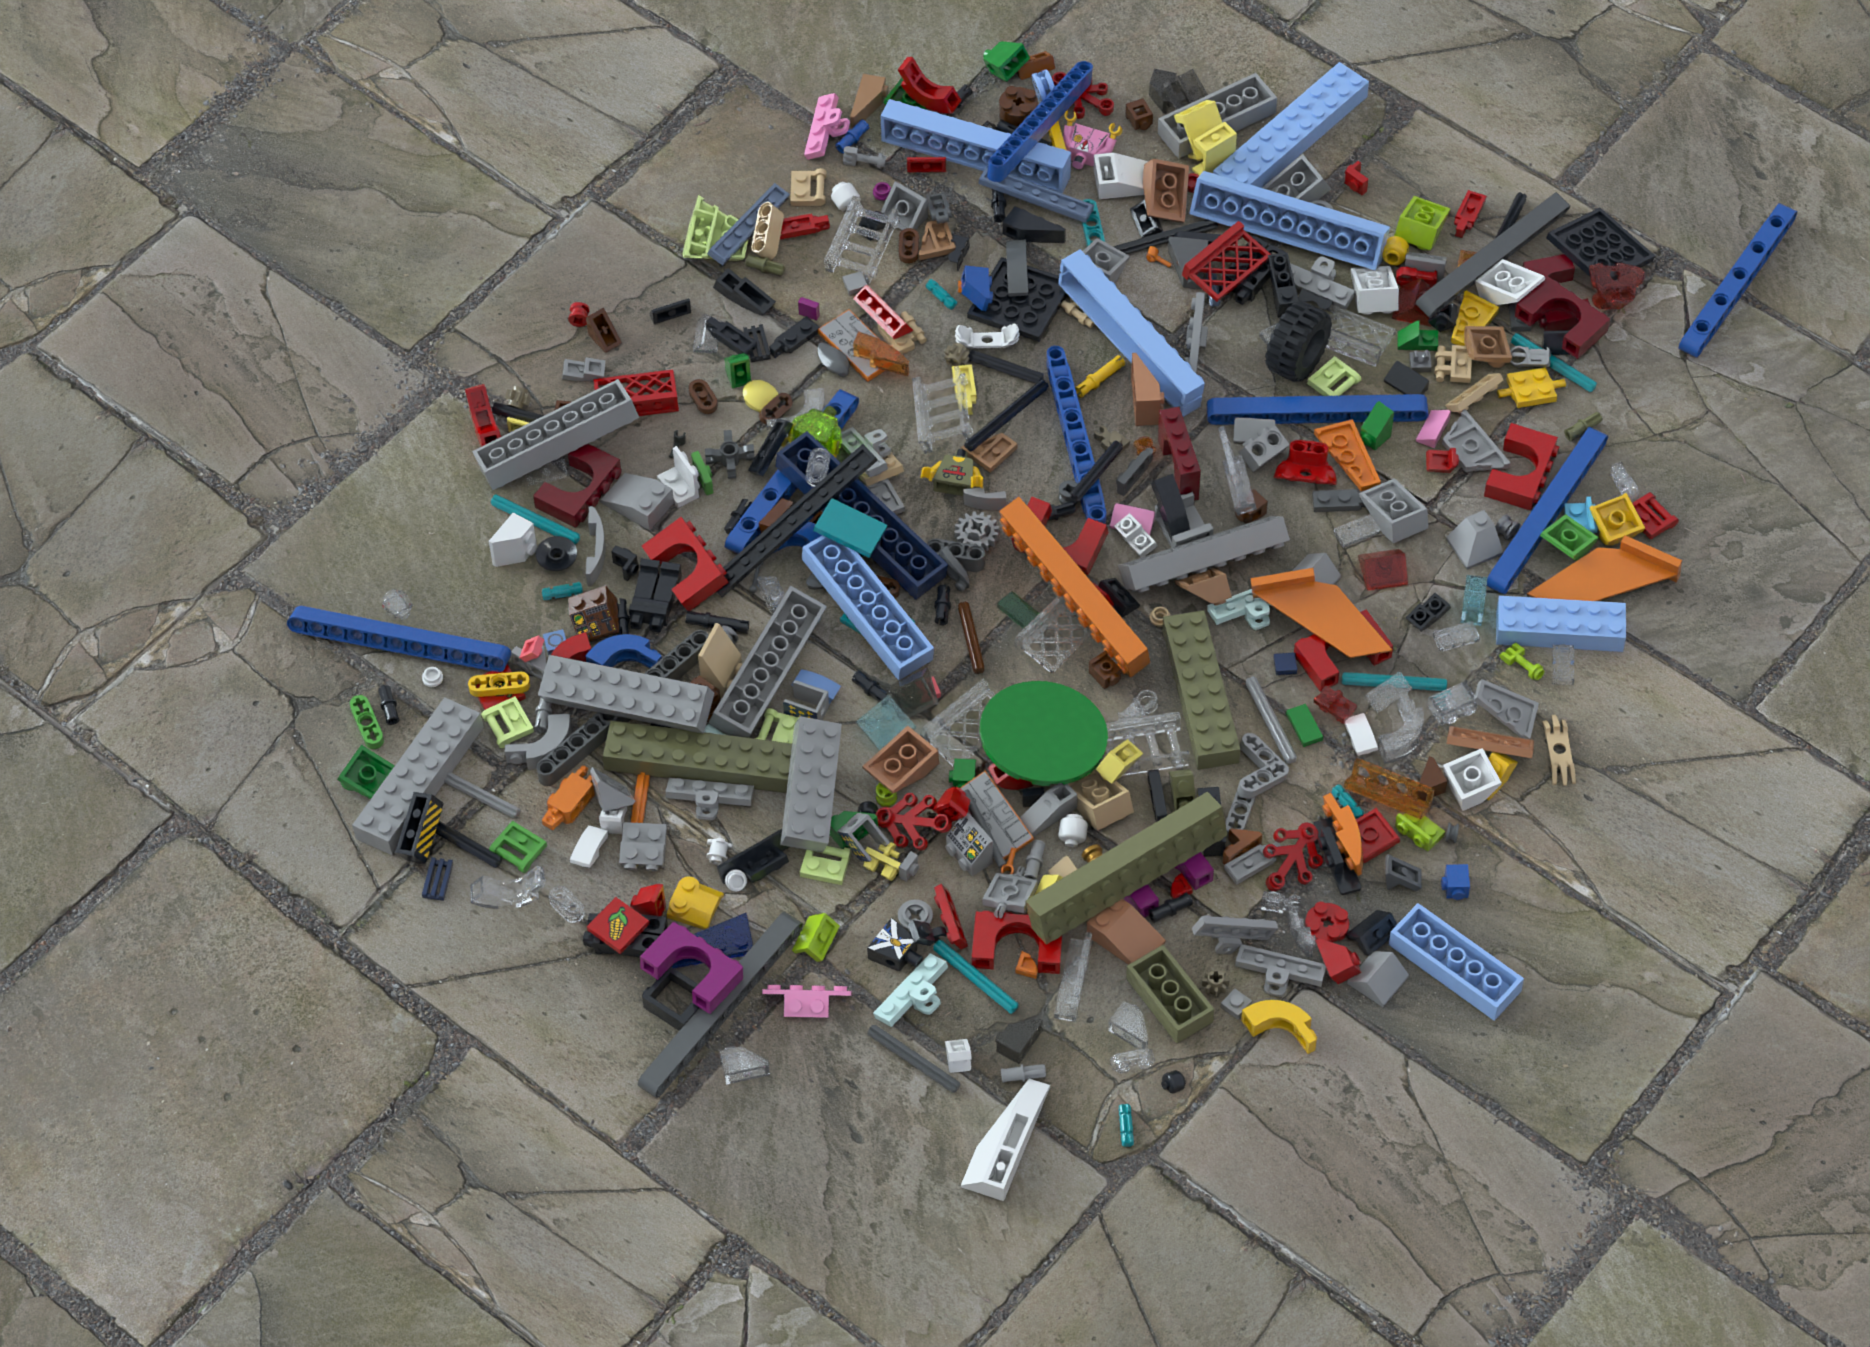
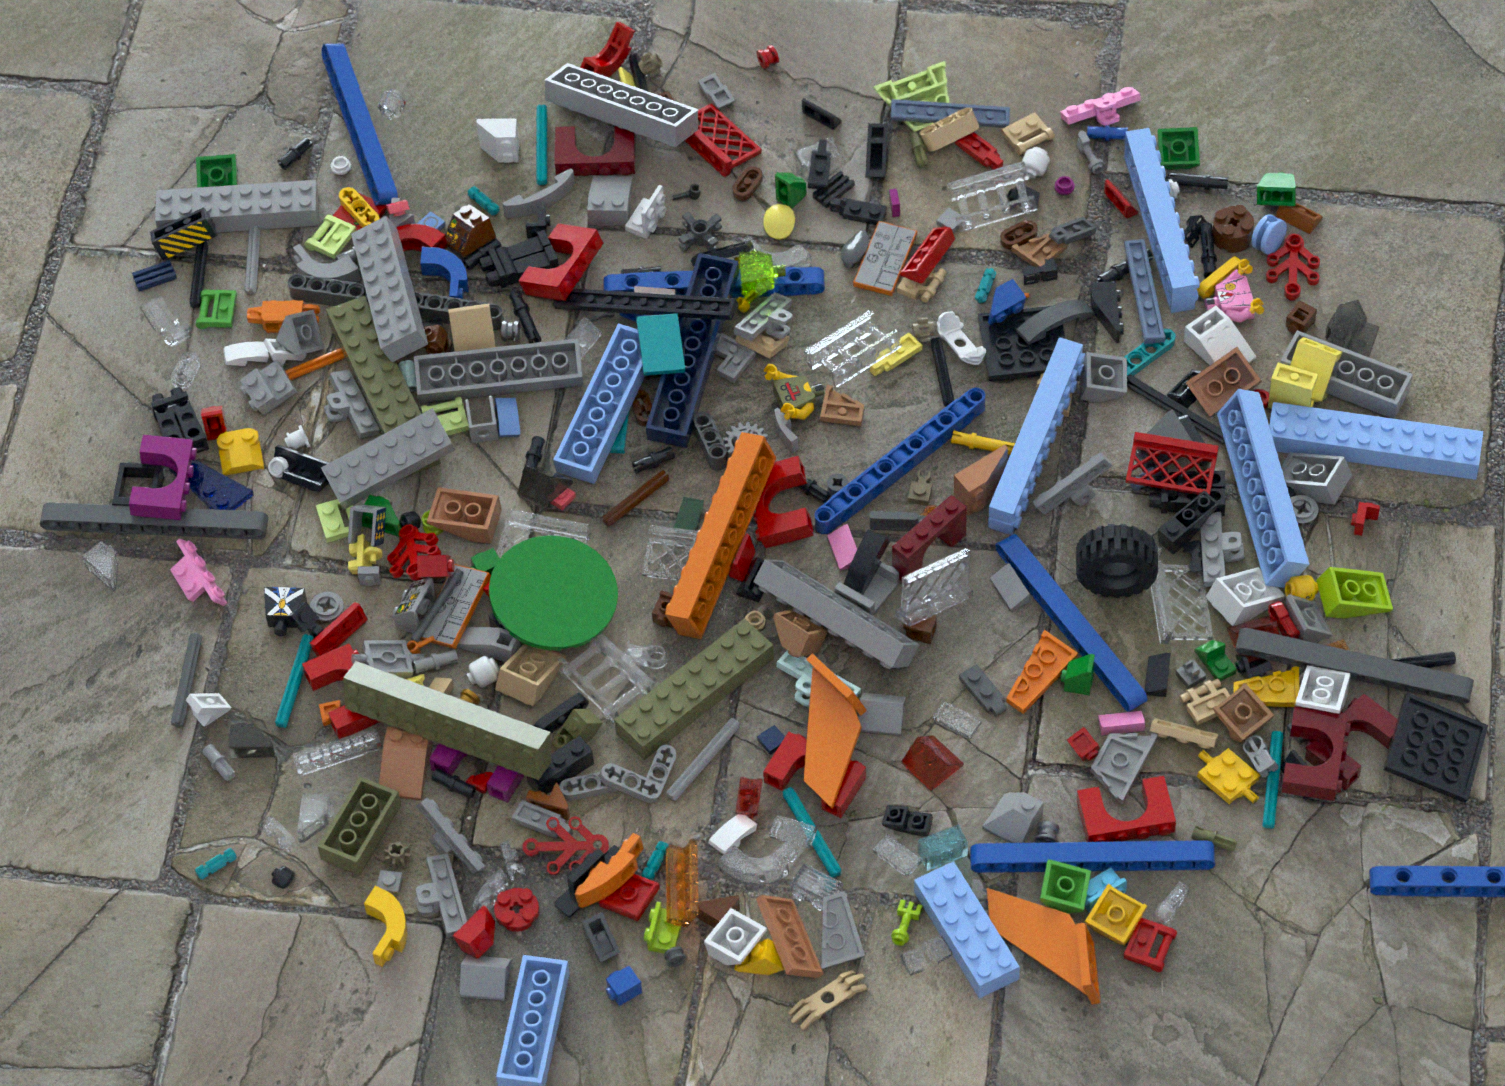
camera: 60 degrees right, 0 degrees up
bright green beam [350,695,384,749] -> none
black dish [536,536,577,571] -> none
reddish brown slope [586,308,622,352] -> none
red tile [587,897,649,954] -> none
bright green plate [691,451,713,495] -> none
reddish brown beam [759,393,793,425] -> none
lime panel [792,913,840,962] -> none
clear plate [805,448,830,486] -> none
medium nougat slope [850,74,889,129] -> none
clear orange slope [853,331,909,376] -> none
clear light blue plate [856,695,916,751] -> none
light aqua plate [873,953,948,1027] -> none
light grey slope [881,181,928,230] -> none
red arch [898,57,962,113] -> none
dark grey arm [940,546,970,591] -> none
white wedge [961,1079,1050,1201] -> none
black axle [964,380,1049,451] -> none
blue beam [987,61,1093,182] -> none
black axle [1070,440,1123,502] -> none
light yellow slope [1096,739,1143,784] -> none
white slope [1114,513,1158,558] -> none
orange hand [1146,246,1172,268] -> none
light grey brick [1239,425,1290,472] -> none
red piece [1274,440,1337,485] -> none
green tile [1286,704,1323,747] -> none
yellowish green plate [1307,356,1361,396] -> none
black panel [1346,910,1397,956] -> none
light grey slope [1359,478,1429,543] -> none
red hinge [1454,190,1487,238] -> none
clear red piece [1589,263,1645,309] -> none

